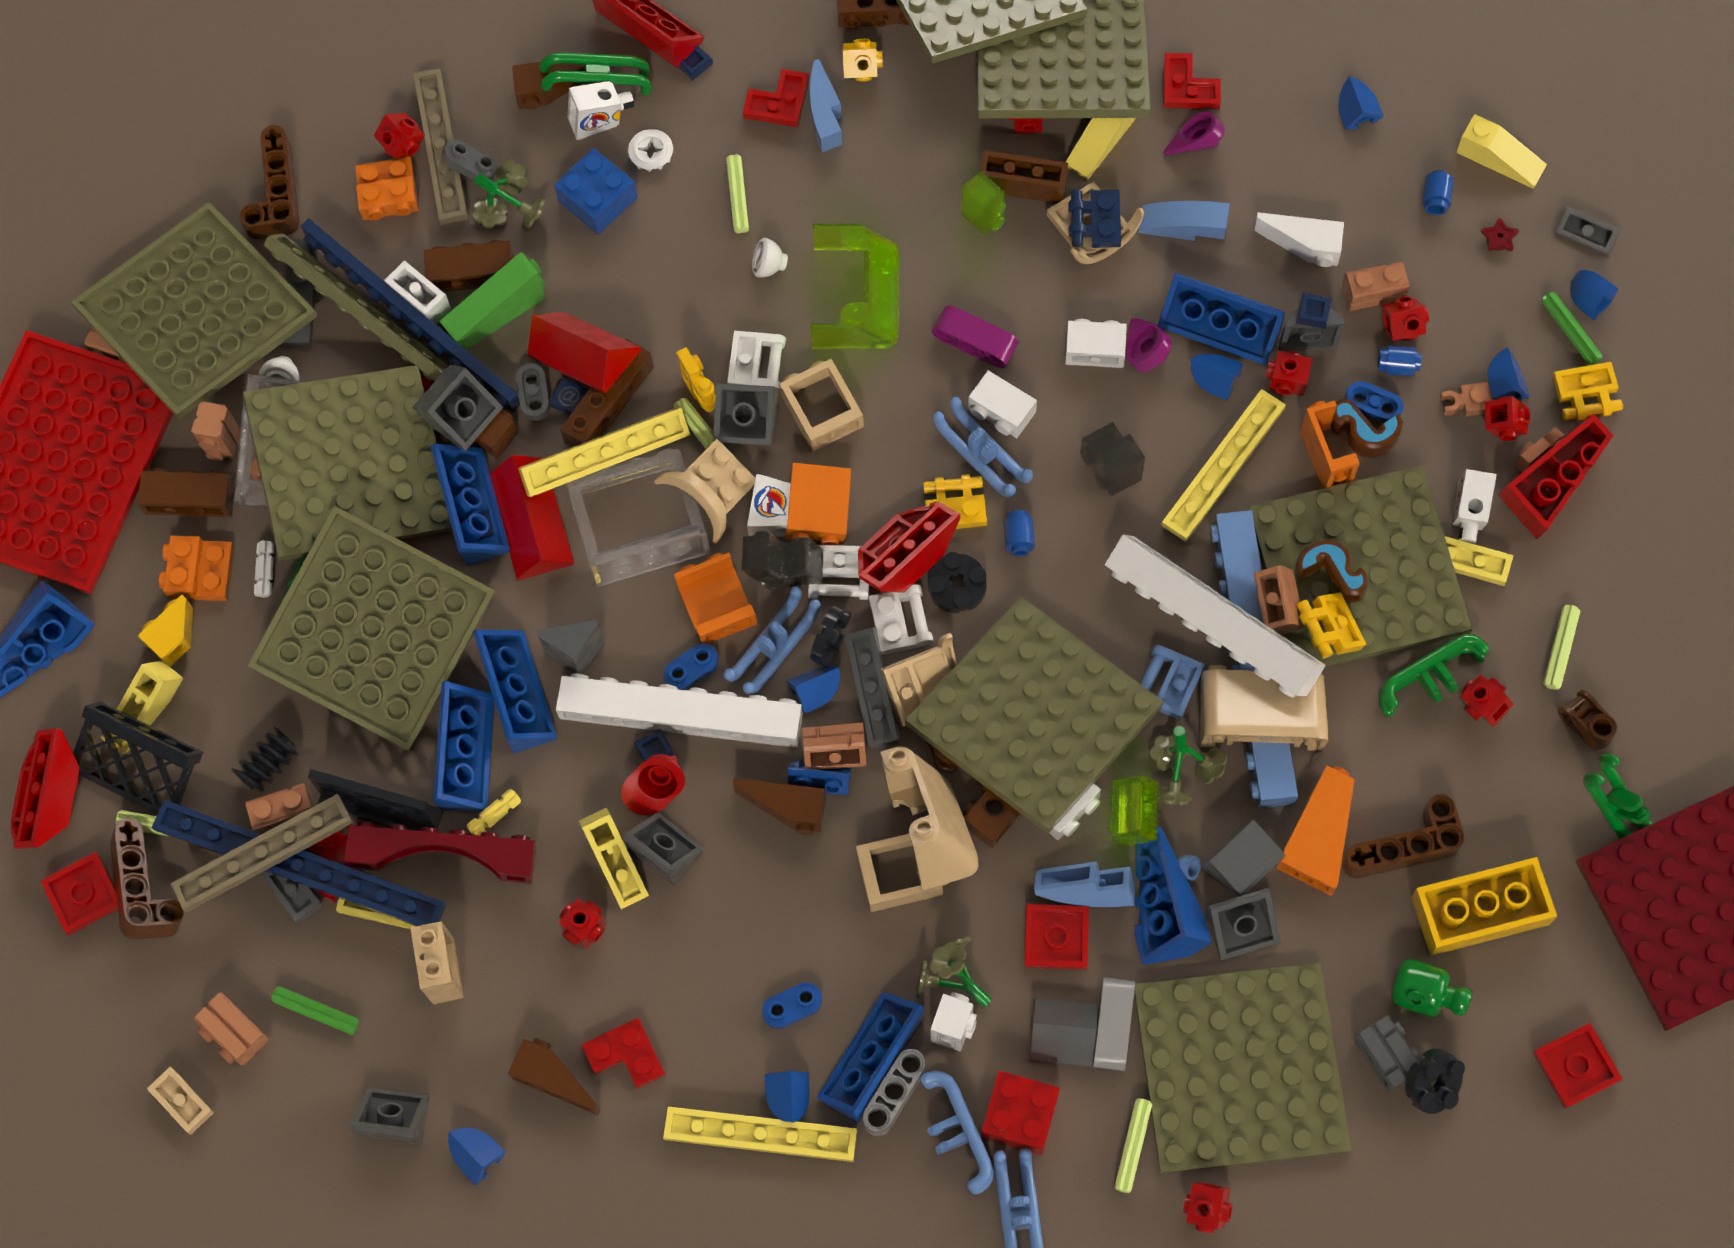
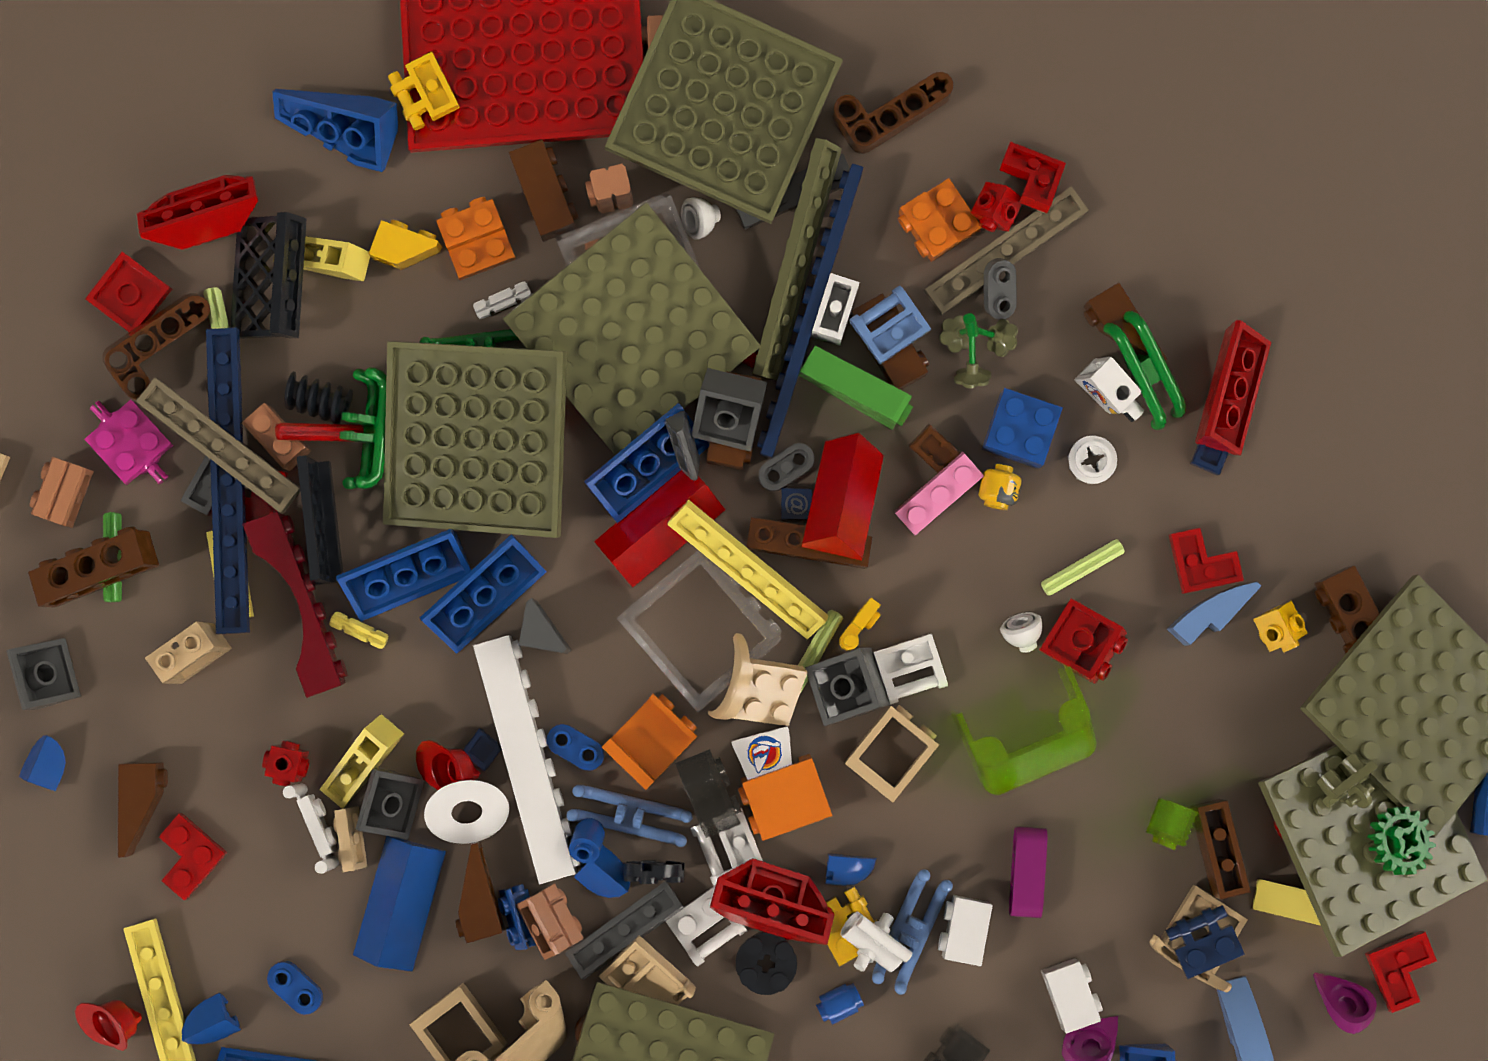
camera: 60 degrees right, 15 degrees up
none -> reddish brown brick [28,526,160,608]
none -> red piece [75,1000,142,1051]
none -> dark pink plate [84,400,174,485]
none -> red axle [275,423,364,442]
none -> white plate [283,783,339,874]
none -> tan plate [333,806,367,872]
none -> green piece [340,367,387,489]
none -> blue slope [353,836,446,971]
none -> yellow plate [388,52,460,130]
none -> white sticker [424,780,509,844]
none -> blue brick [569,818,605,863]
none -> dark grey slope [665,411,700,481]
none -> blue brick [825,854,877,886]
none -> white pin [840,912,913,972]
none -> medium blue plate [849,285,931,365]
none -> bright pink plate [894,452,984,535]
none -> reddish brown plate [908,424,961,473]
none -> yellow head [978,464,1022,510]
none -> red plate [999,141,1066,213]
none -> red plate [1039,598,1128,685]
none -> olive hips [1317,753,1378,809]
none -> green gear [1367,806,1436,875]

